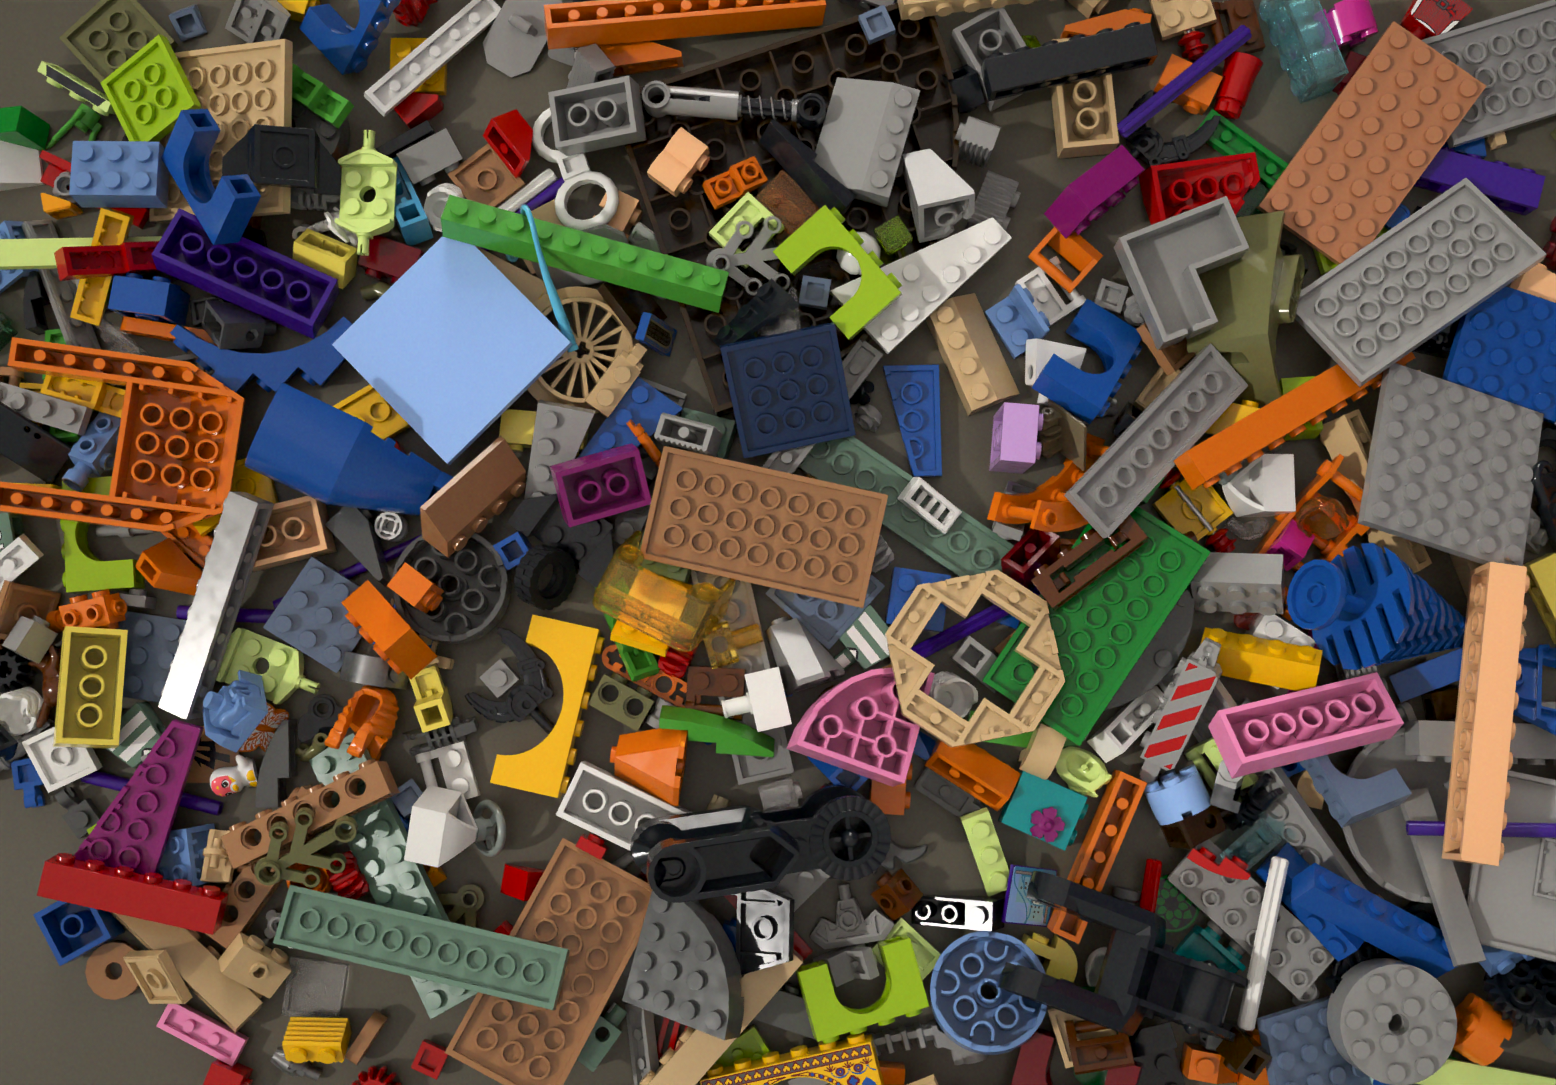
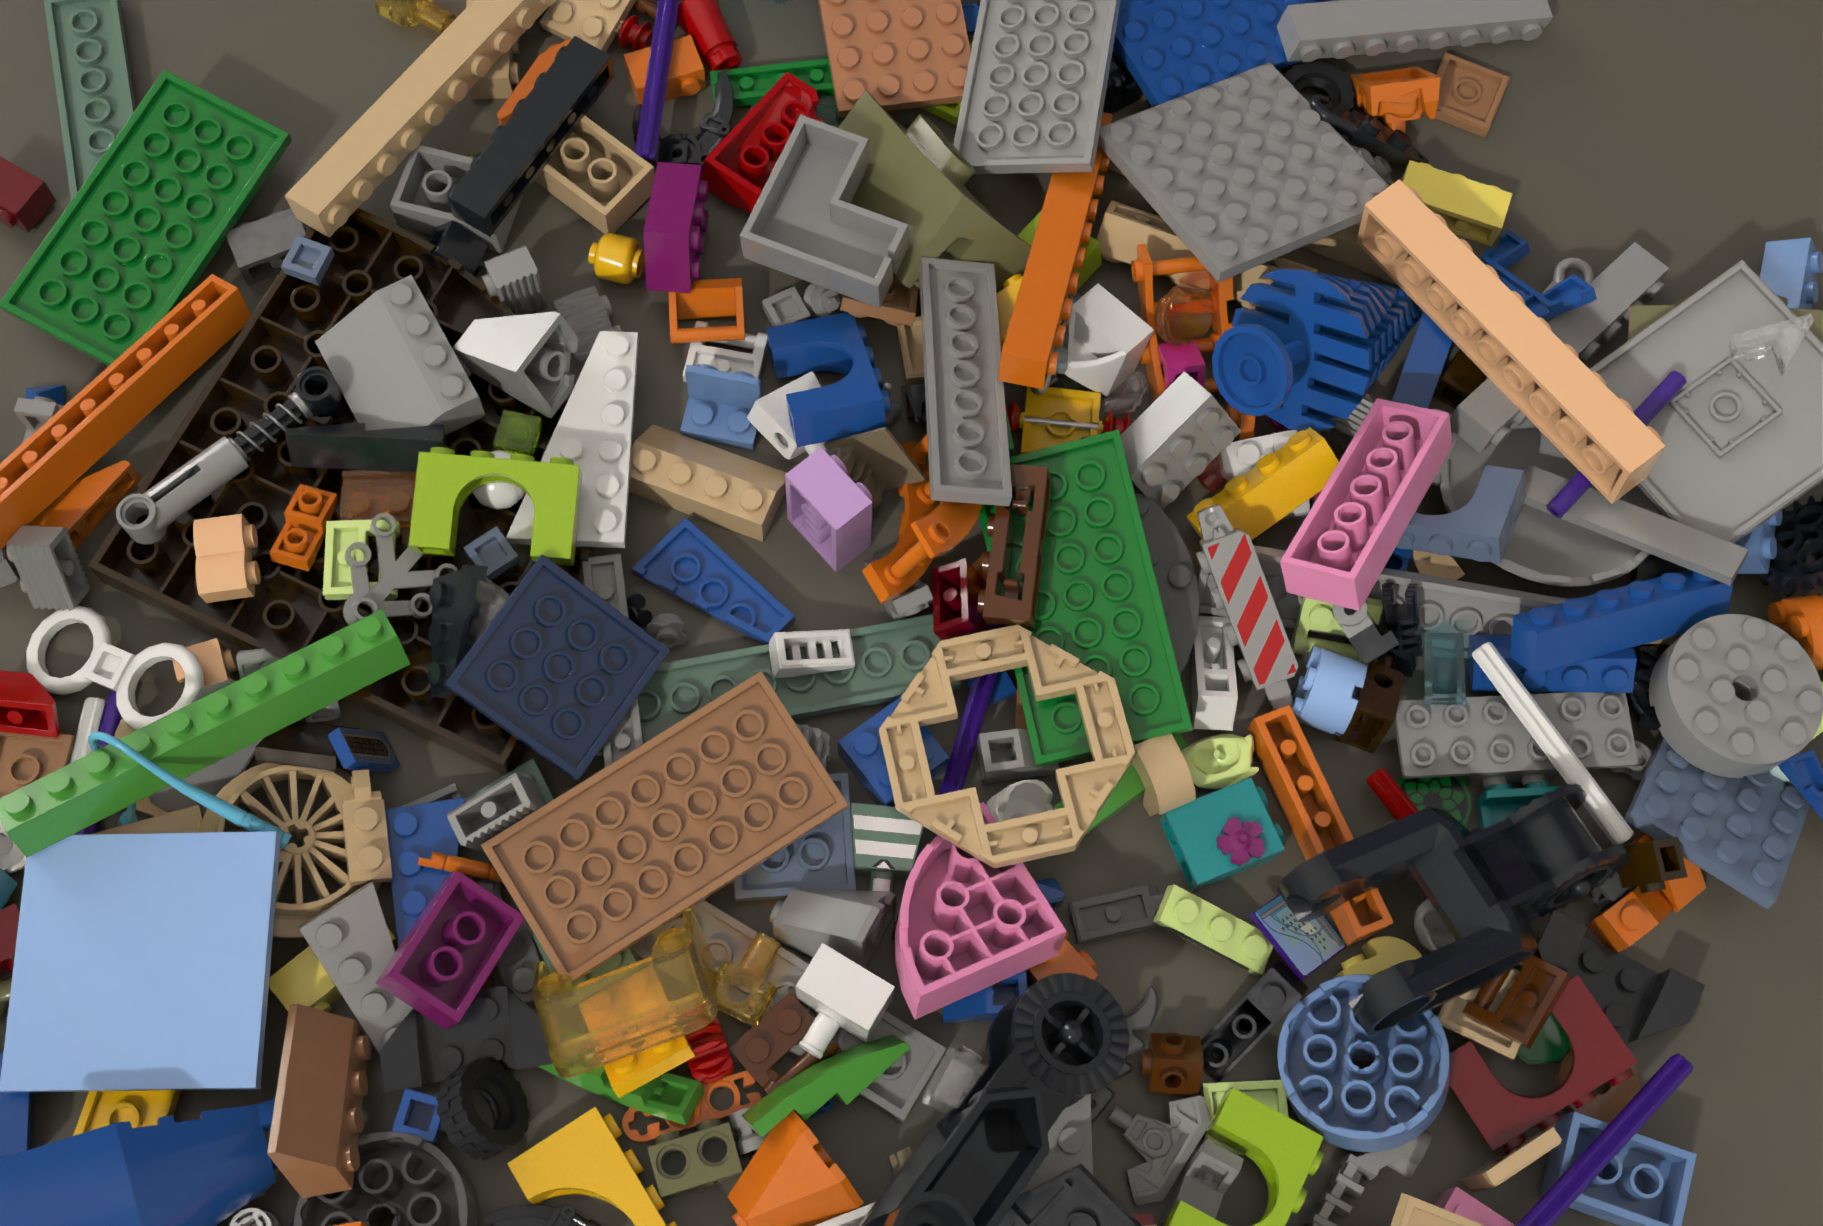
camera: 55 degrees left, 15 degrees down
light grey brick [548,76,647,156] -> none
orange brick [925,739,1021,811] -> none
red slope [1187,846,1251,880] -> none
none -> yellow head [588,233,645,285]

